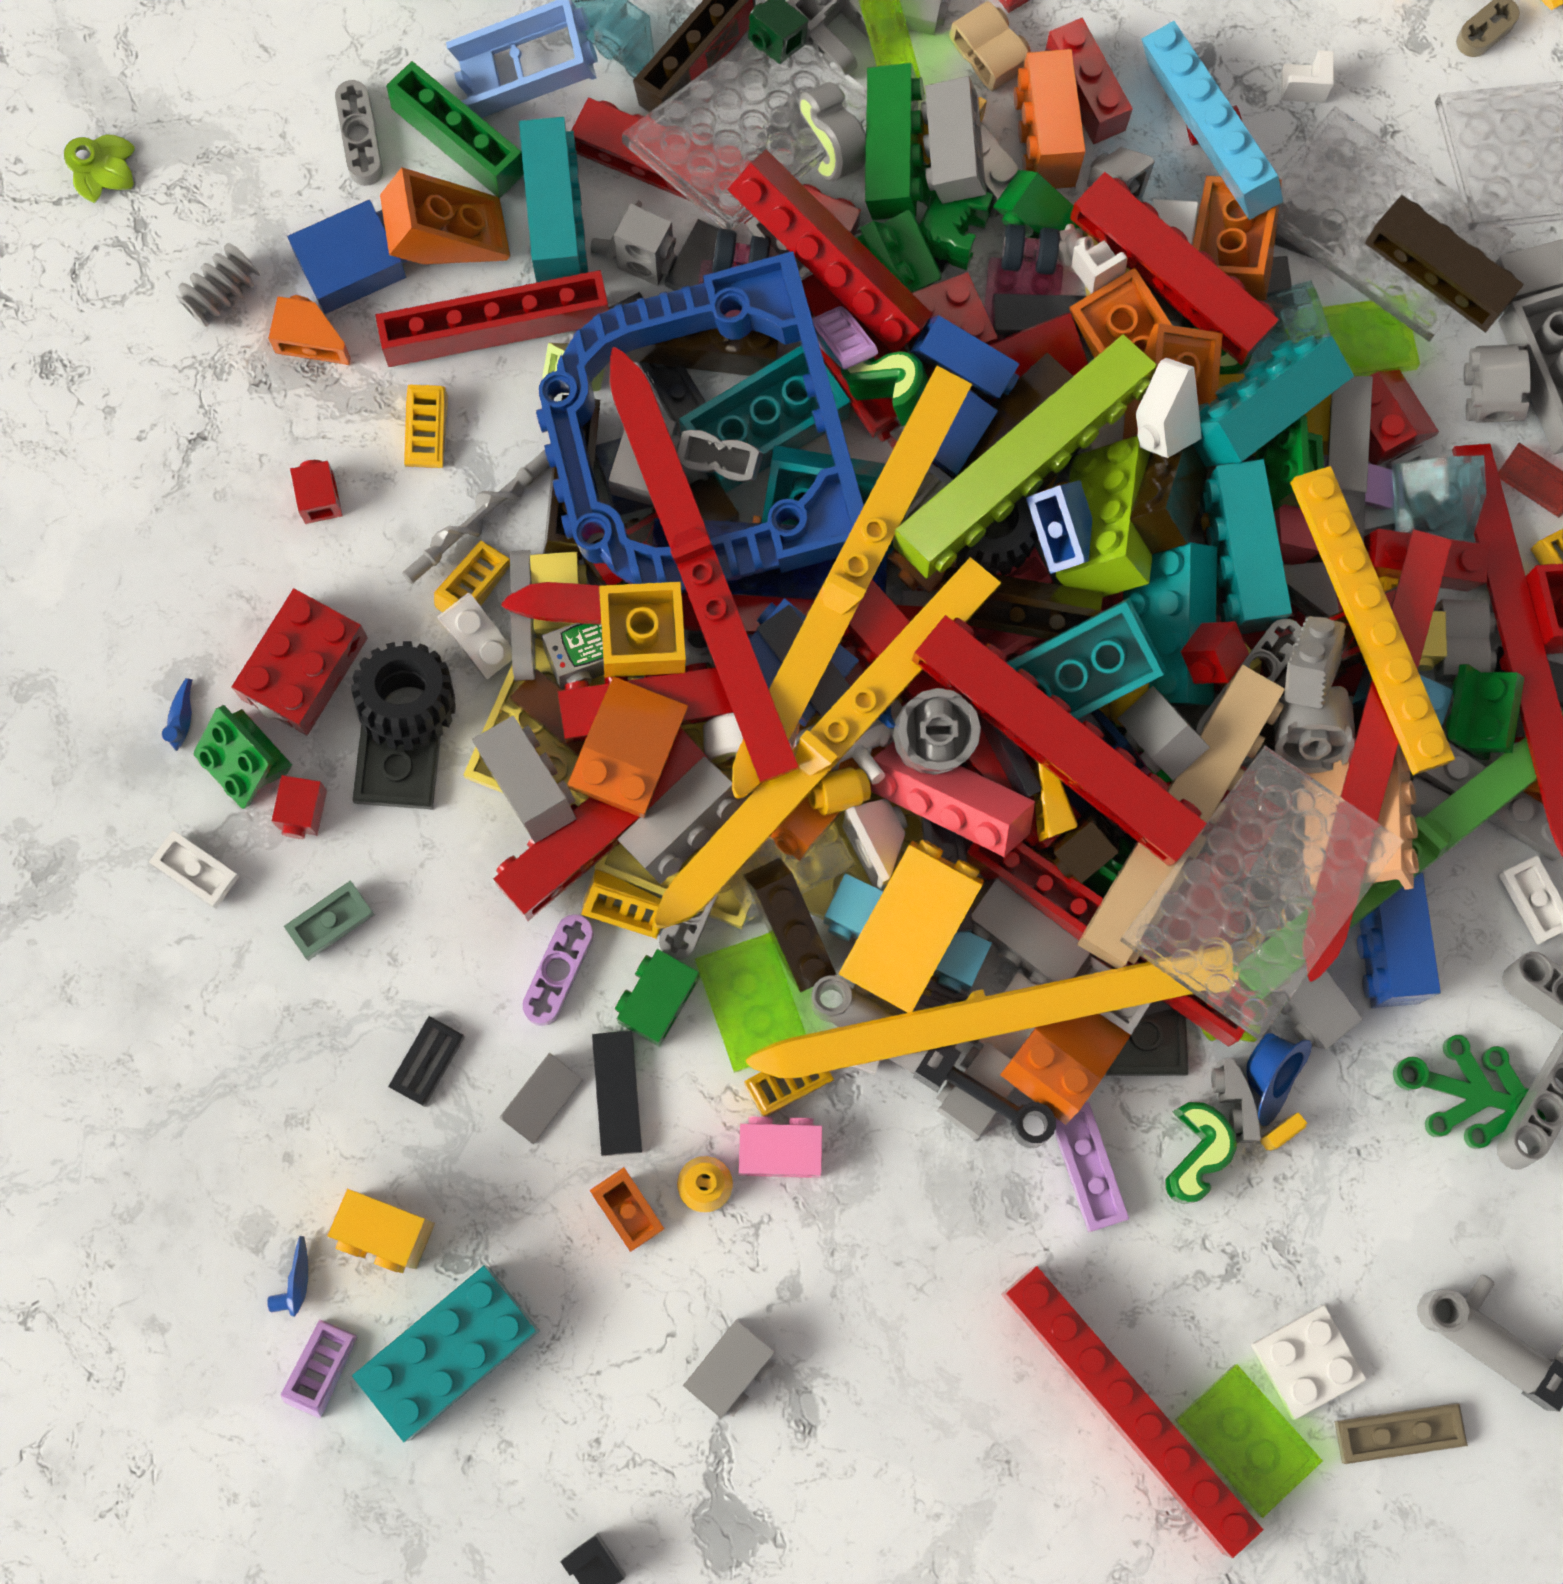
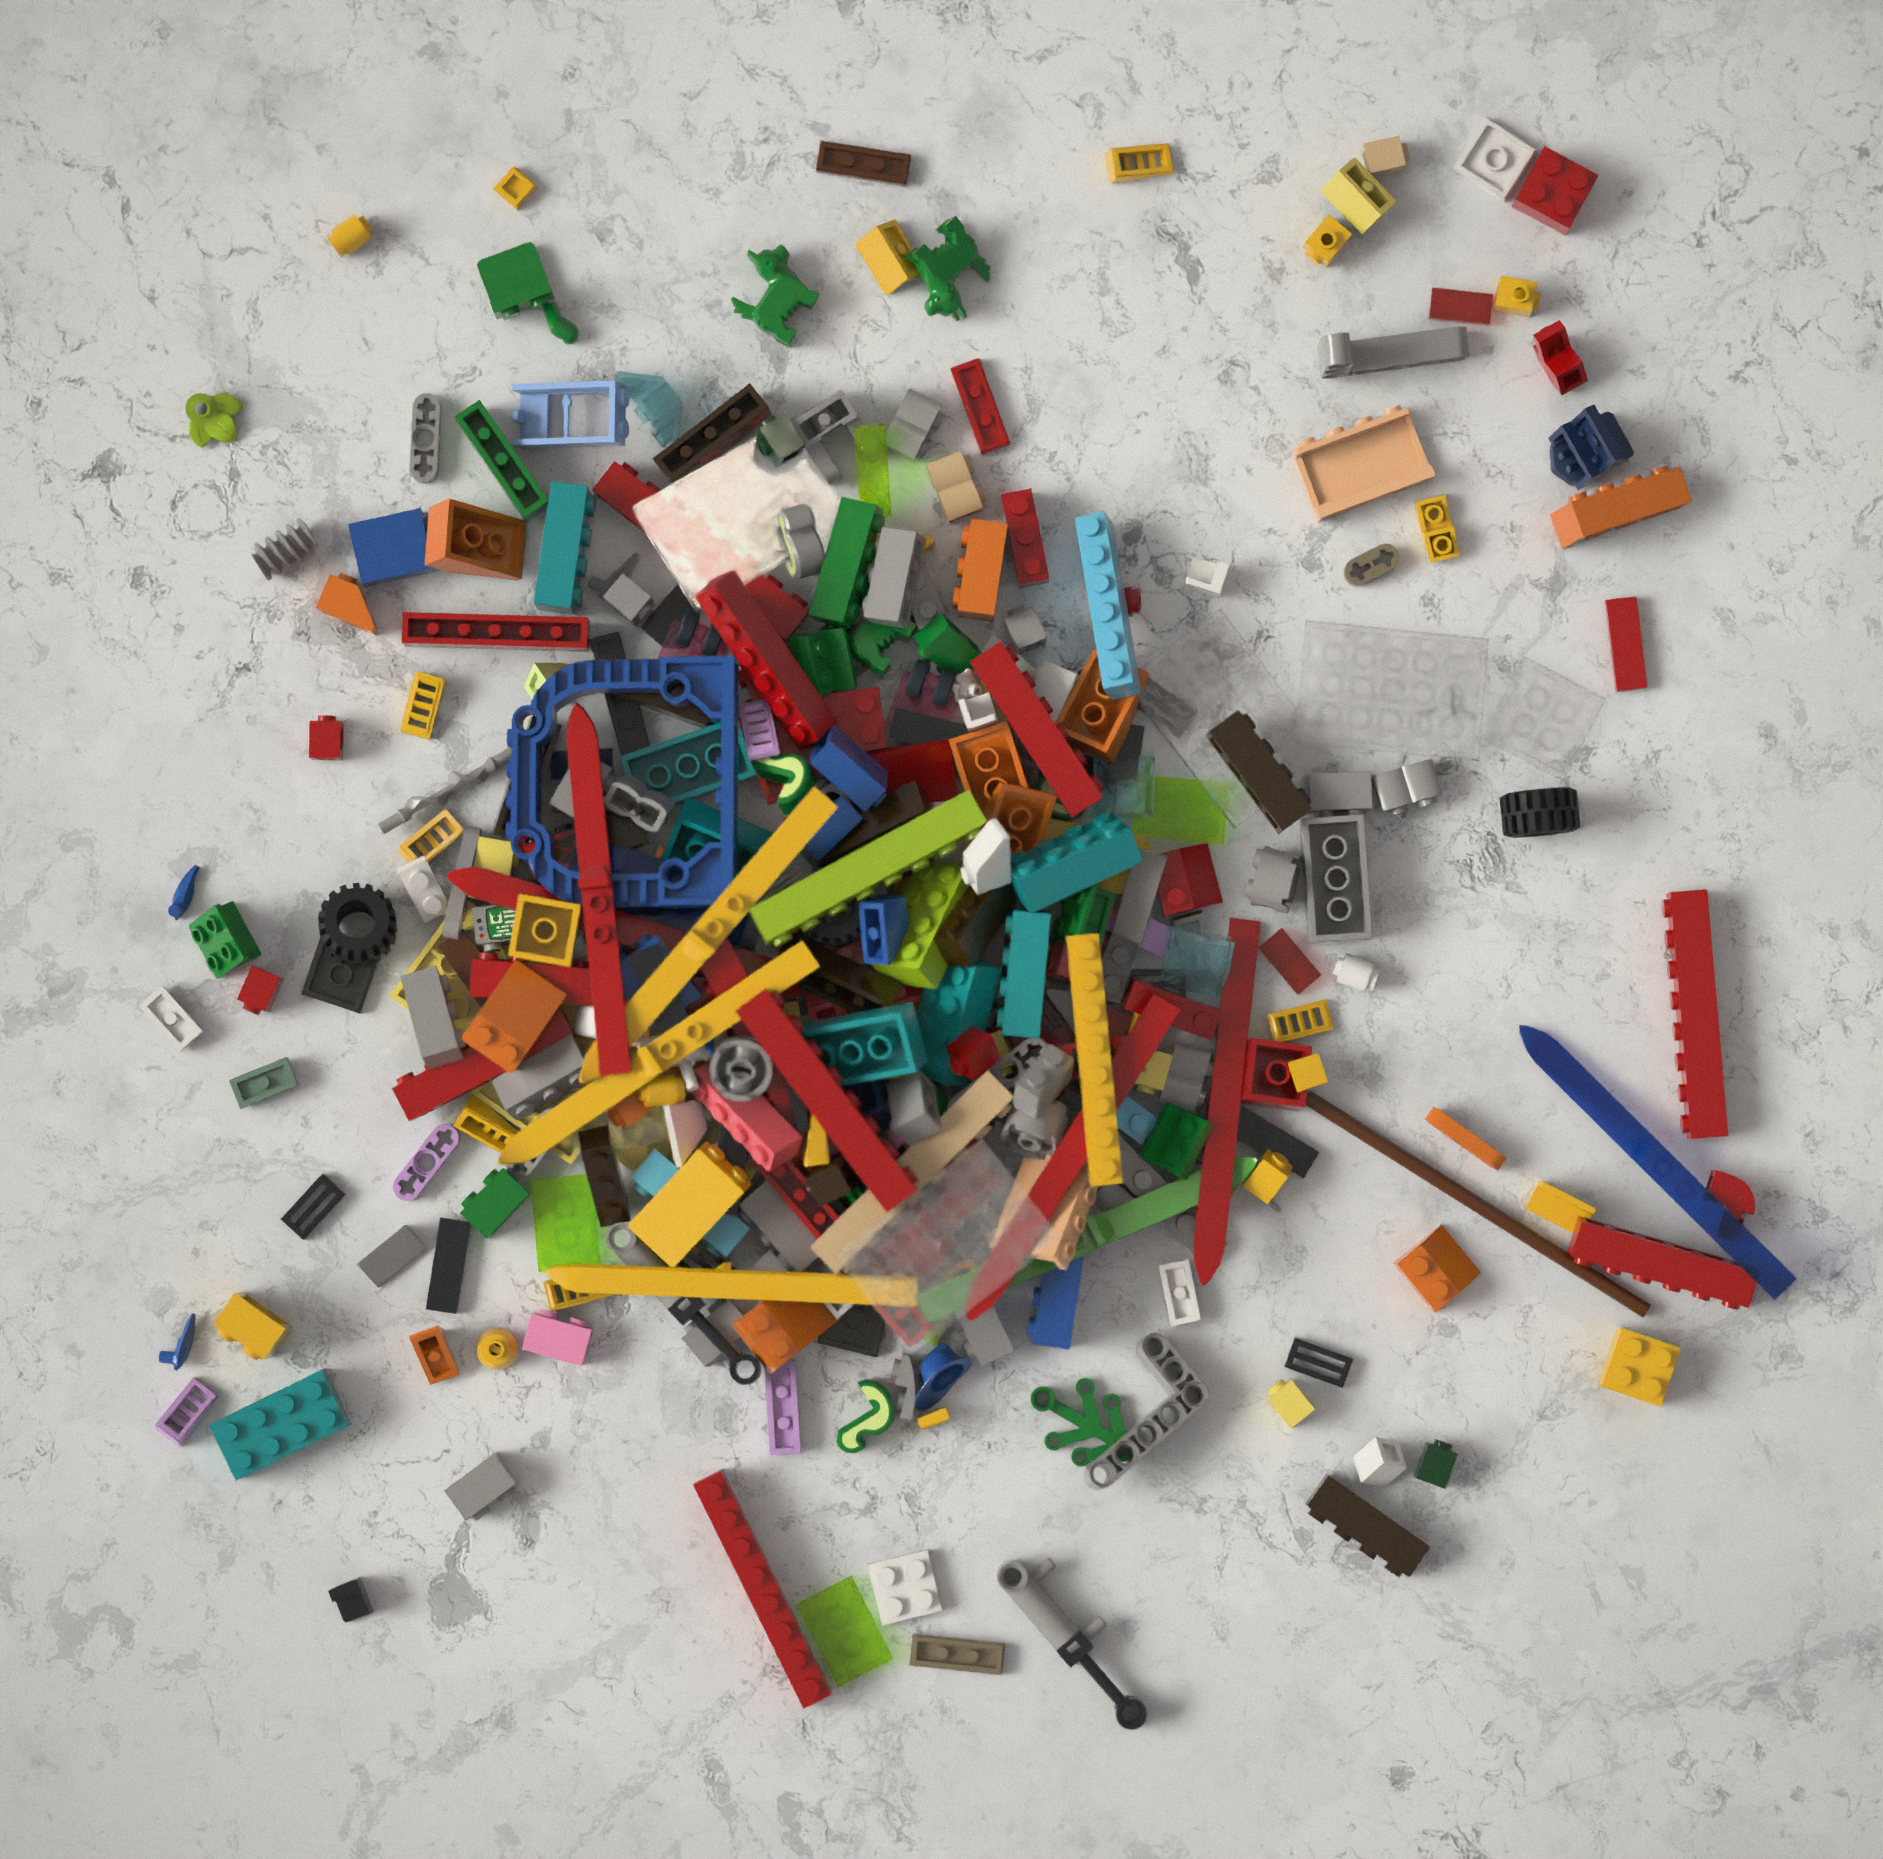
camera: 20 degrees right, 10 degrees up
red piece [231,588,368,736] -> none

